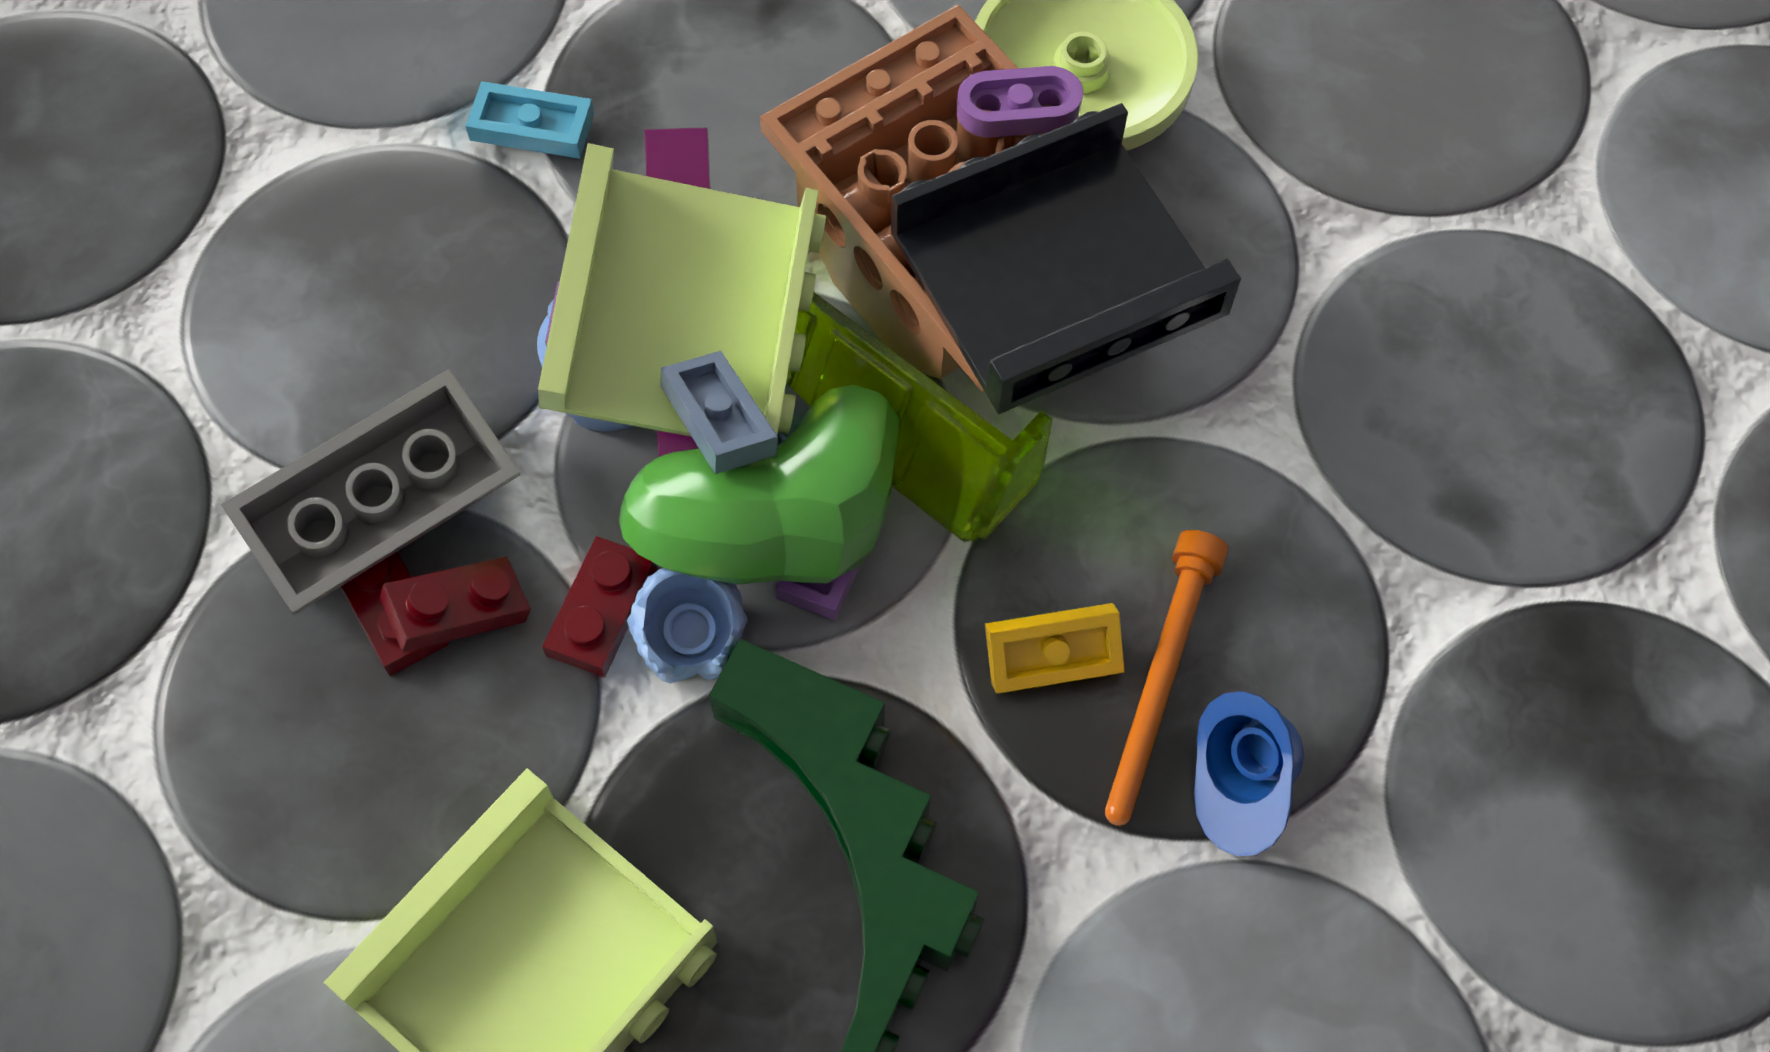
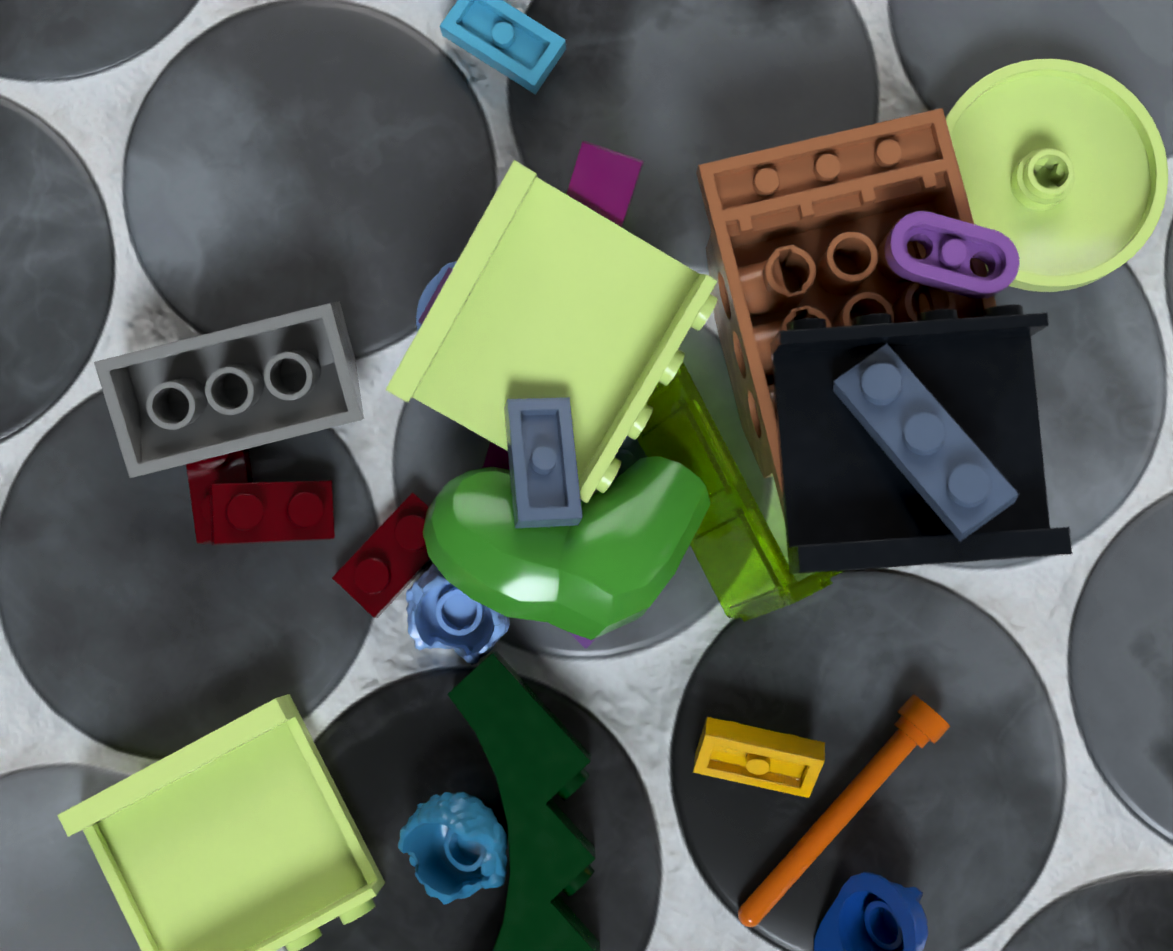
camera: 25 degrees right, 20 degrees up
none -> dark azure hair [398,792,508,905]
none -> sand blue plate [833,344,1019,541]

